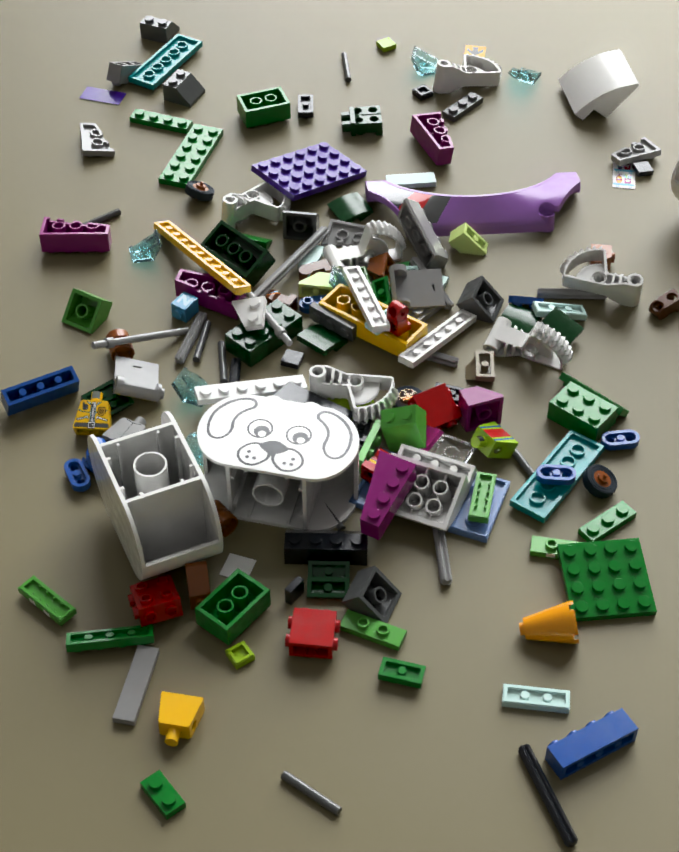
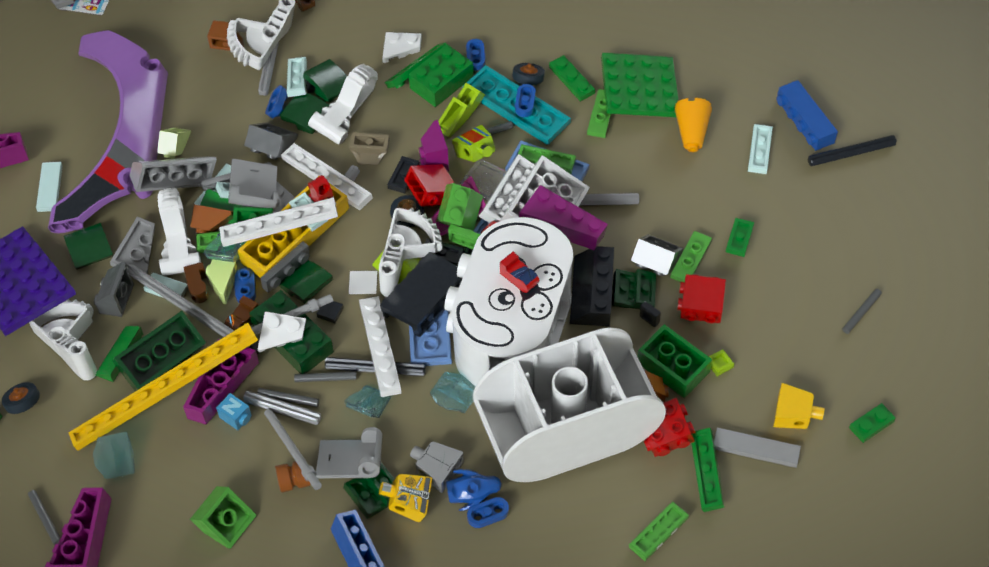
camera: 85 degrees left, 10 degrees up
none -> white wing [383,32,422,63]
none -> lime slope [438,83,485,138]
none -> red leg [500,252,540,293]

